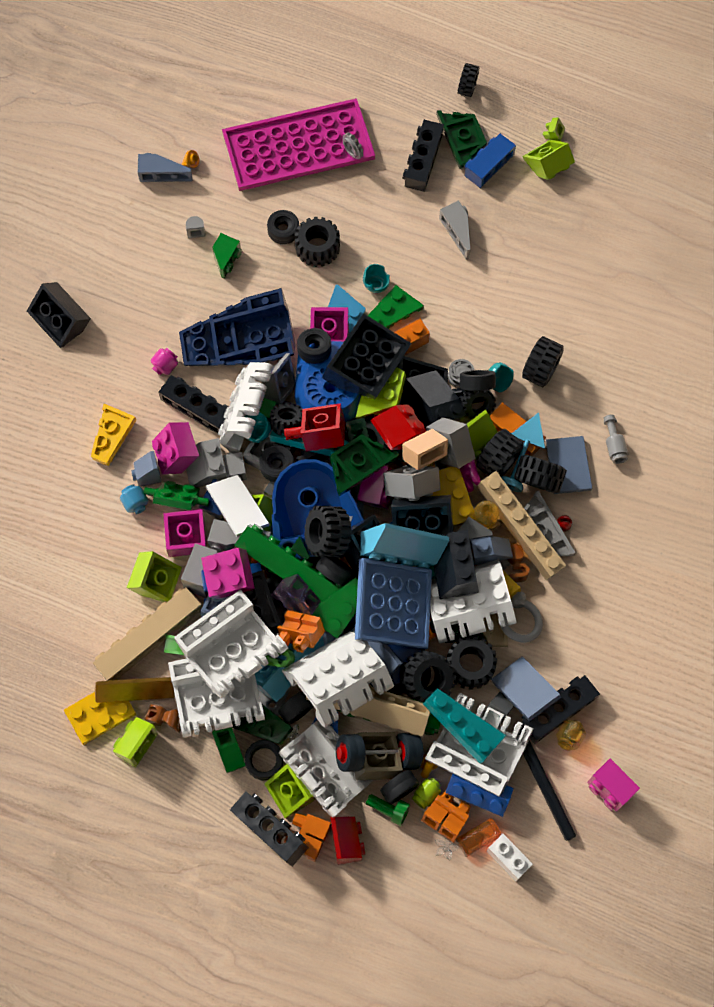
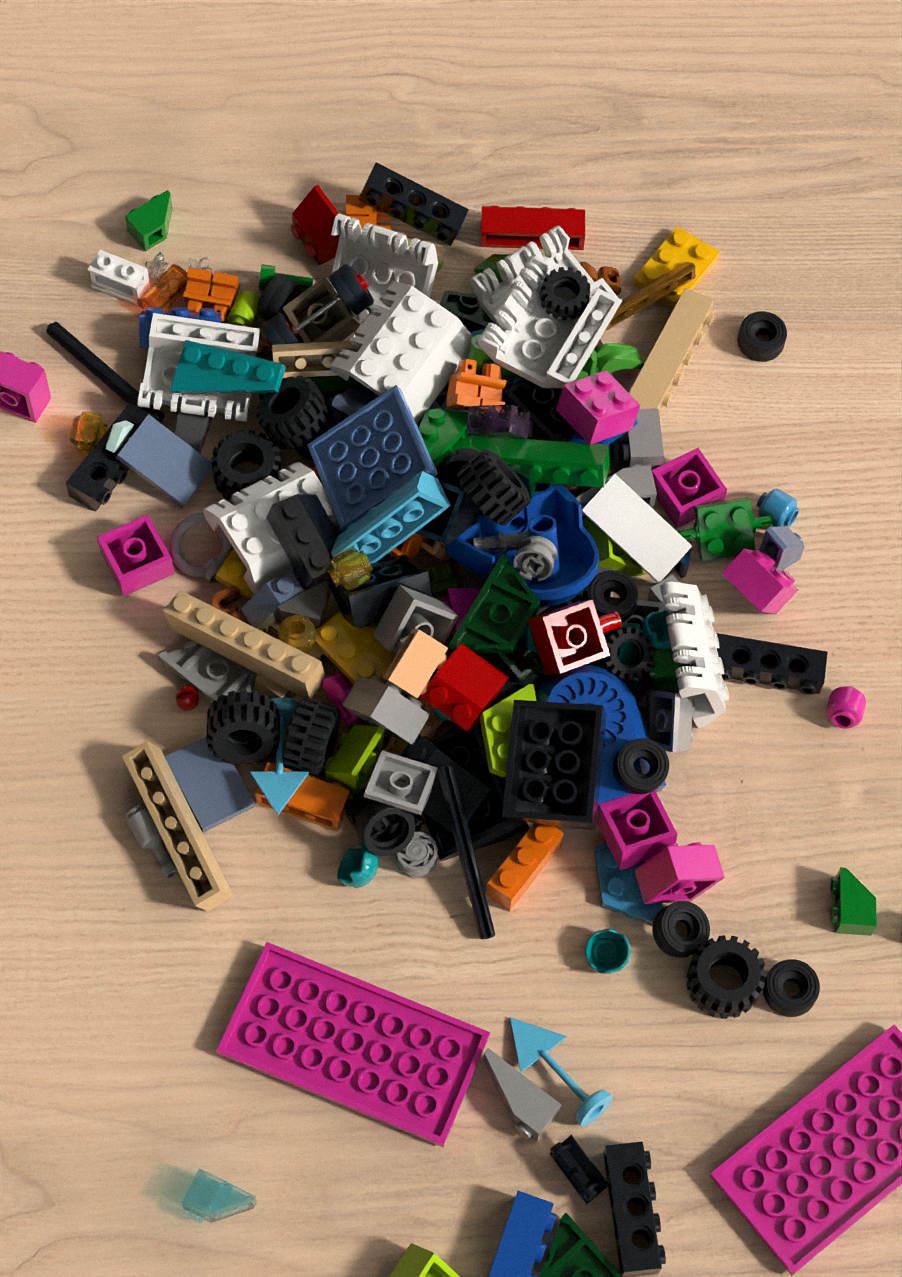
camera: 155 degrees right, 5 degrees down
yellow wing [91,404,137,466] -> none
lime slope [113,717,158,768] -> none
lime slope [127,551,182,602] -> none
dark blue wedge [179,288,296,366] -> none
light grey slope [186,438,227,488] -> none
black tyre [245,740,284,781] -> none
light grey gear [343,132,363,159] -> none
green wing [368,285,424,329] -> none
black tyre [522,336,564,388] -> none
none -> dark pink brick [97,514,174,596]
none -> light aqua tile [106,421,134,453]
none -> tan brick [122,741,234,911]
none -> green slope [125,190,173,251]
none -> clear plant [145,252,168,280]
none -> clear light blue slope [181,1168,257,1223]
none -> dark pink plate [216,942,490,1148]
none -> clear yellow head [328,548,373,591]
none -> light grey slope [364,750,438,815]
none -> black axle [438,765,495,940]
none -> red brick [480,205,586,250]
none -> medium azure piece [510,1017,613,1127]
none -> light grey wheel [513,536,557,581]
none -> black tyre [540,267,591,321]
none -> black hinge [549,1134,609,1205]
none -> dark pink brick [635,842,725,904]
none -> black tyre [652,901,710,958]
none -> black tyre [737,311,787,362]

